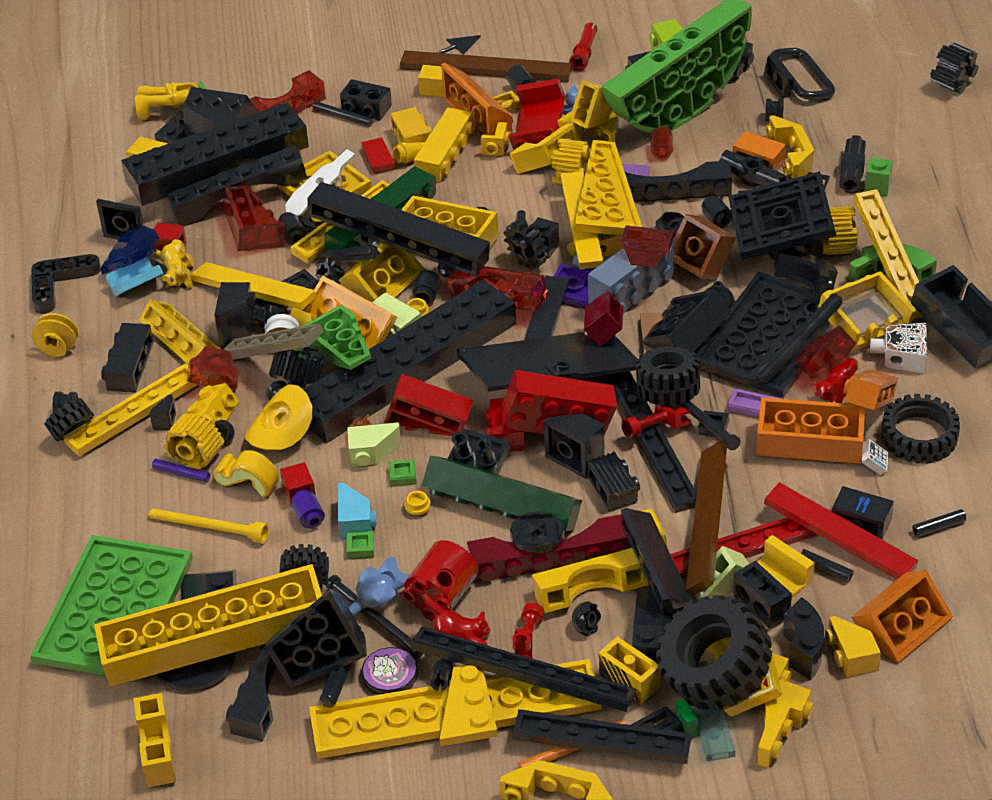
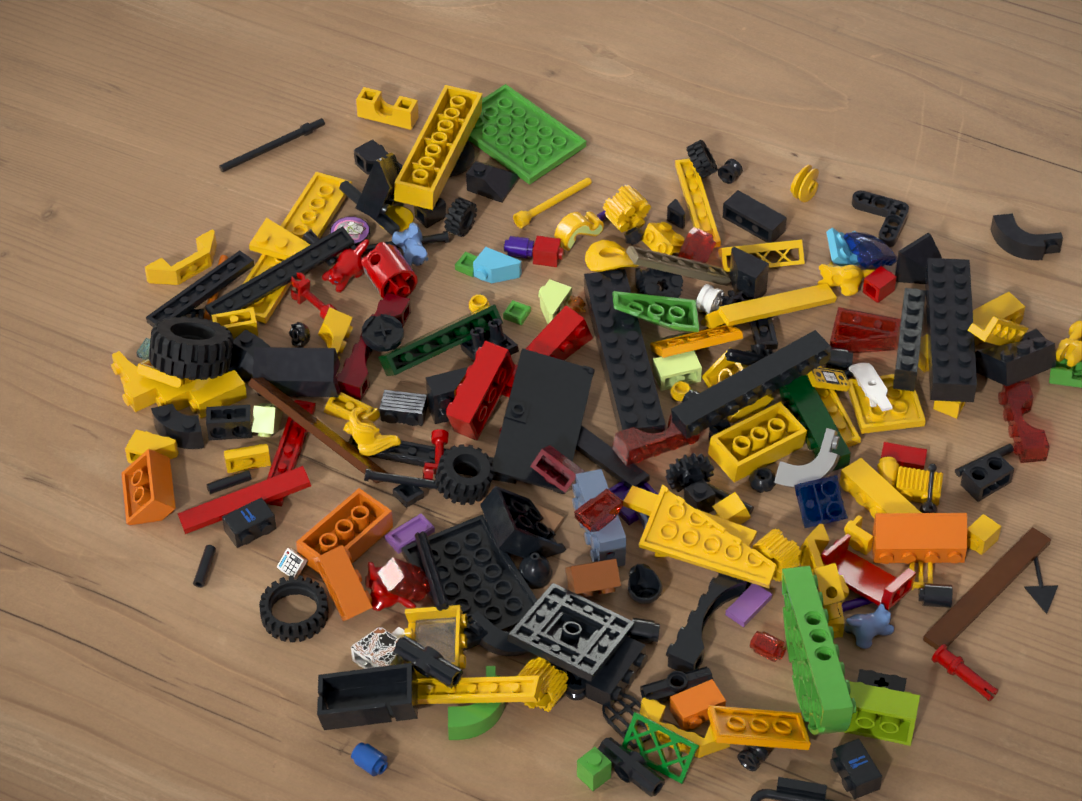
camera: 120 degrees right, 5 degrees up
none -> yellow hair [343,407,401,456]
none -> black piece [393,636,463,689]
none -> green window [622,712,699,784]
none -> light orange tile [707,705,811,750]
none -> yellow brick [712,492,751,525]
none -> light grey arch [774,428,840,488]
none -> clear blue slope [794,475,848,529]
none -> black hinge [919,463,937,513]
none -> yellow fence [968,316,1028,346]
none -> black arch [990,213,1063,261]

